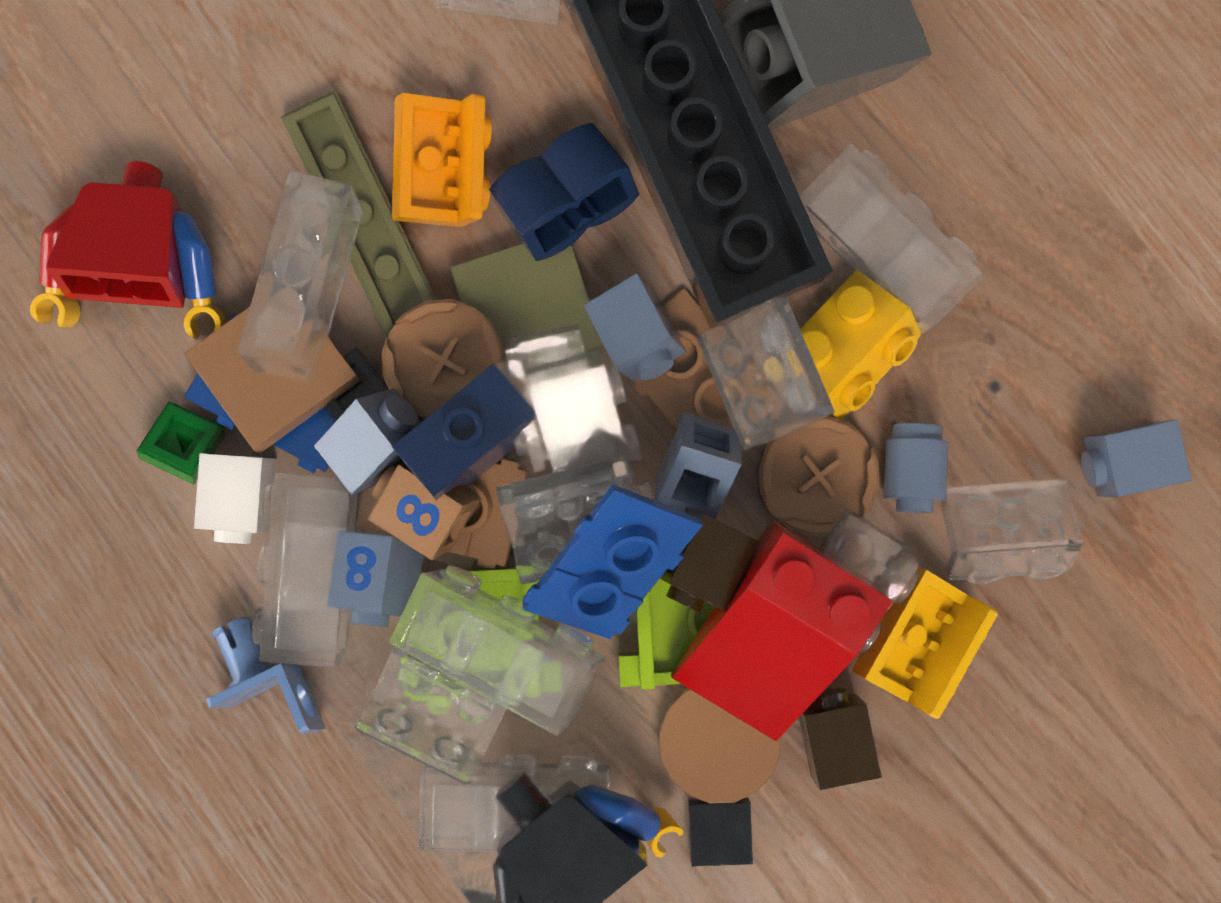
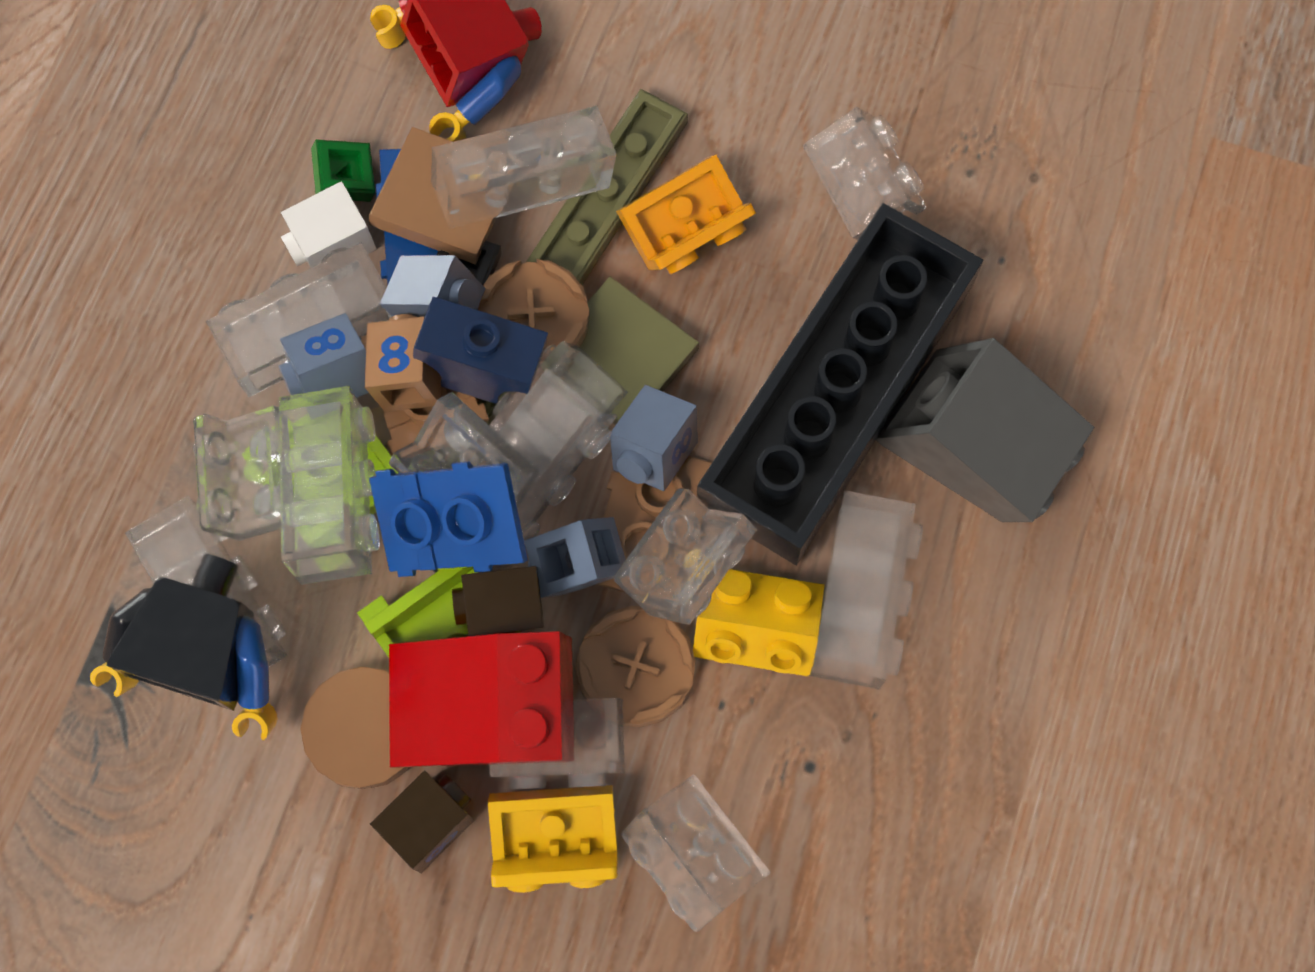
camera: 55 degrees right, 15 degrees down
medium blue bracket [206,617,325,734] -> none
dark blue brick [489,123,639,261] -> none
black tile [688,798,753,867] -> none
sand blue brick [884,423,949,513] -> none
sand blue brick [1081,419,1192,497] -> none

